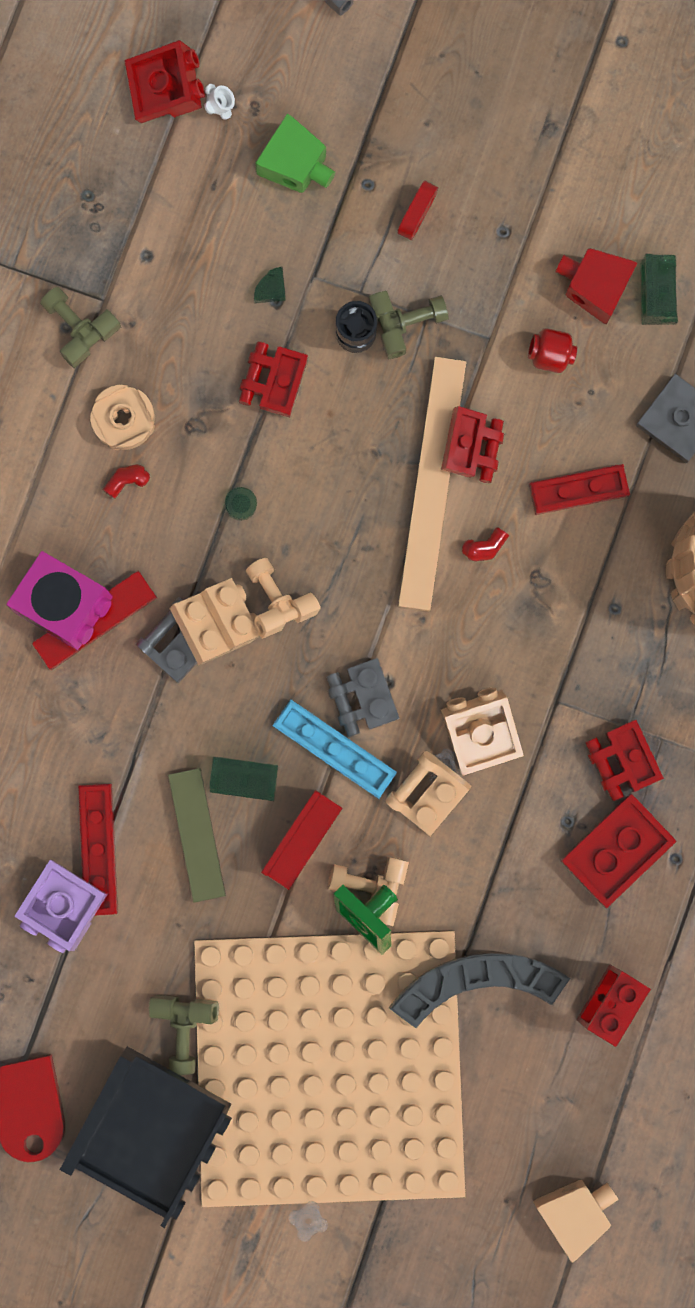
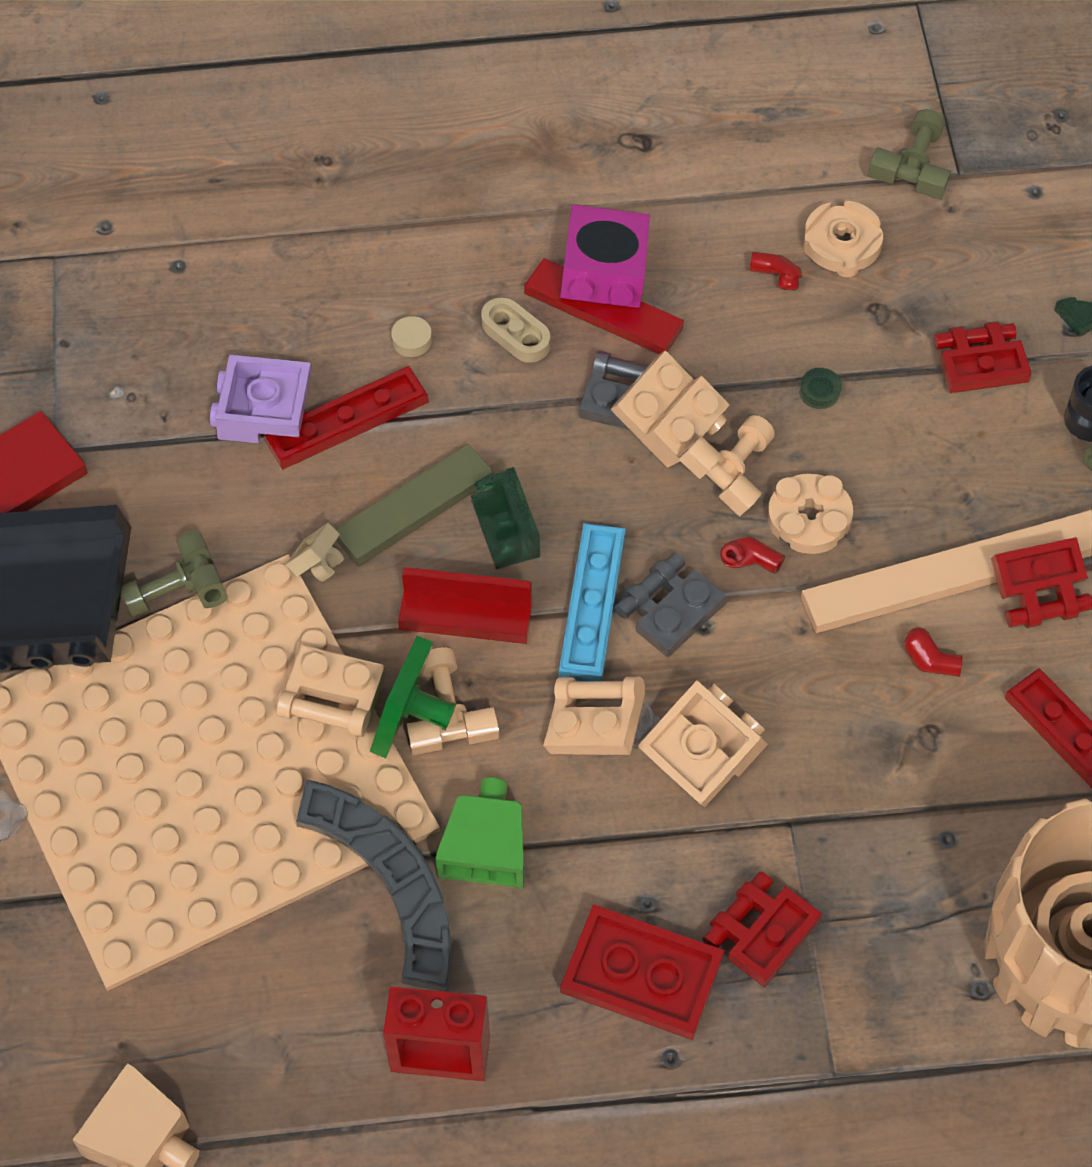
camera: 70 degrees right, 25 degrees down
none -> light nougat plate [276,645,386,737]
none -> tan tile [286,523,344,582]
none -> tan tile [391,316,432,357]
none -> bright green torso [436,777,524,888]
none -> tan plate [481,298,551,363]
none -> red arm [720,537,785,574]
none -> light nougat plate [768,474,853,554]

